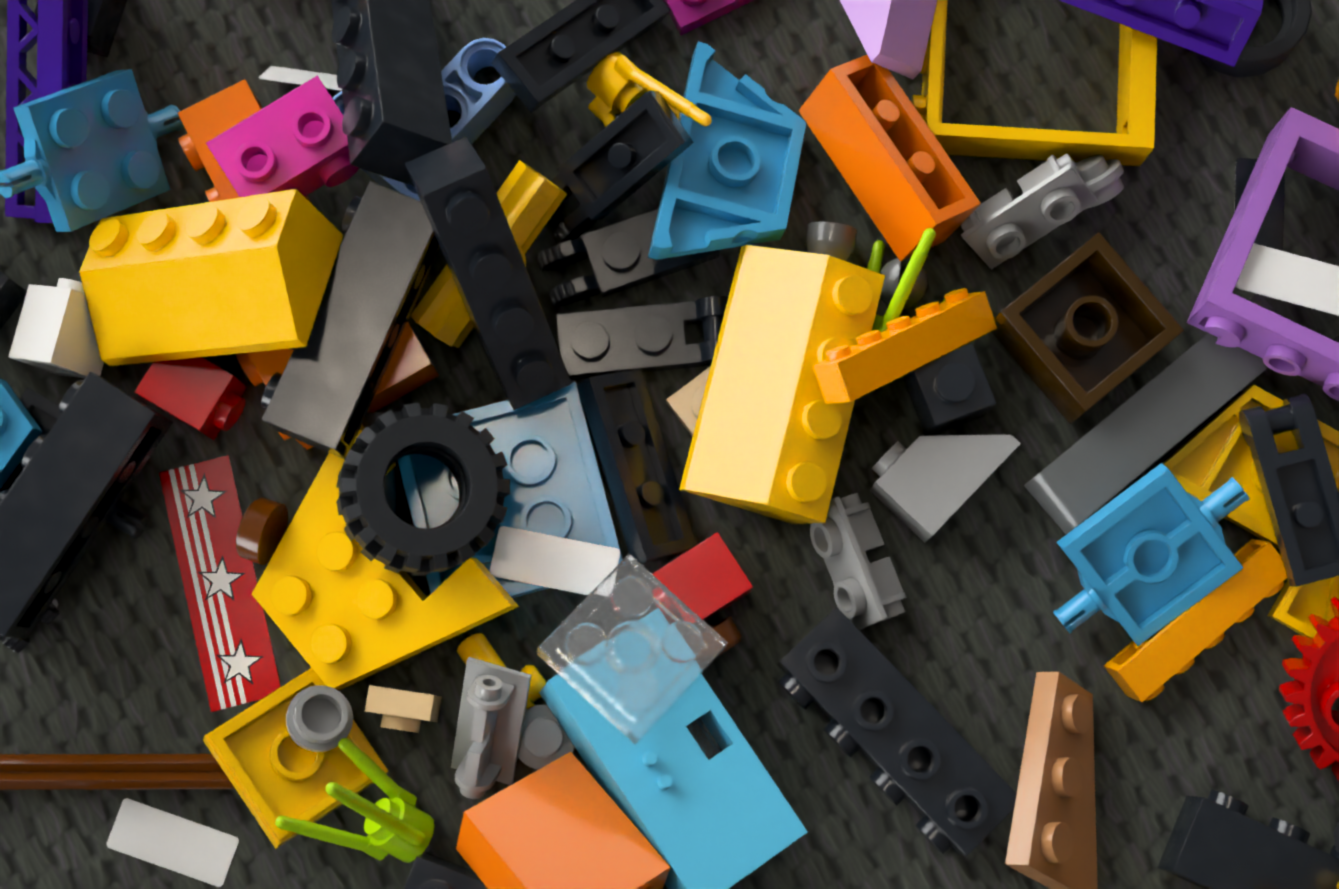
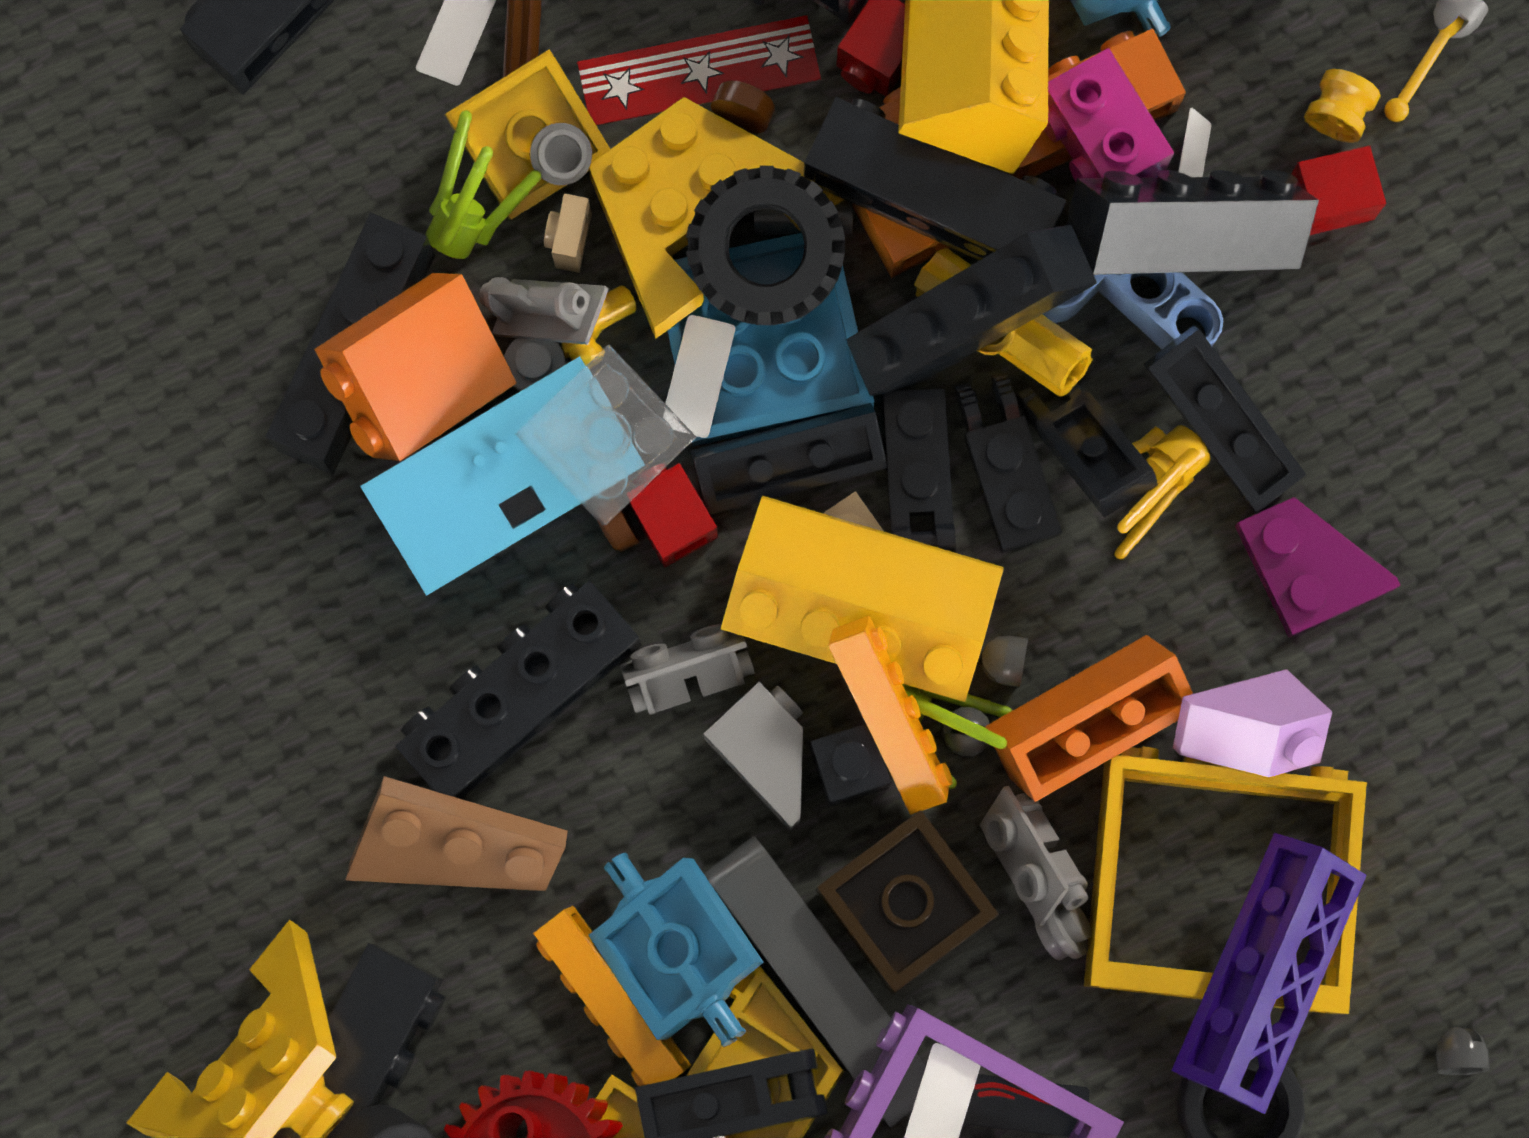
camera: 90 degrees right, 0 degrees up
dark azure wing [648,41,806,260] -> none

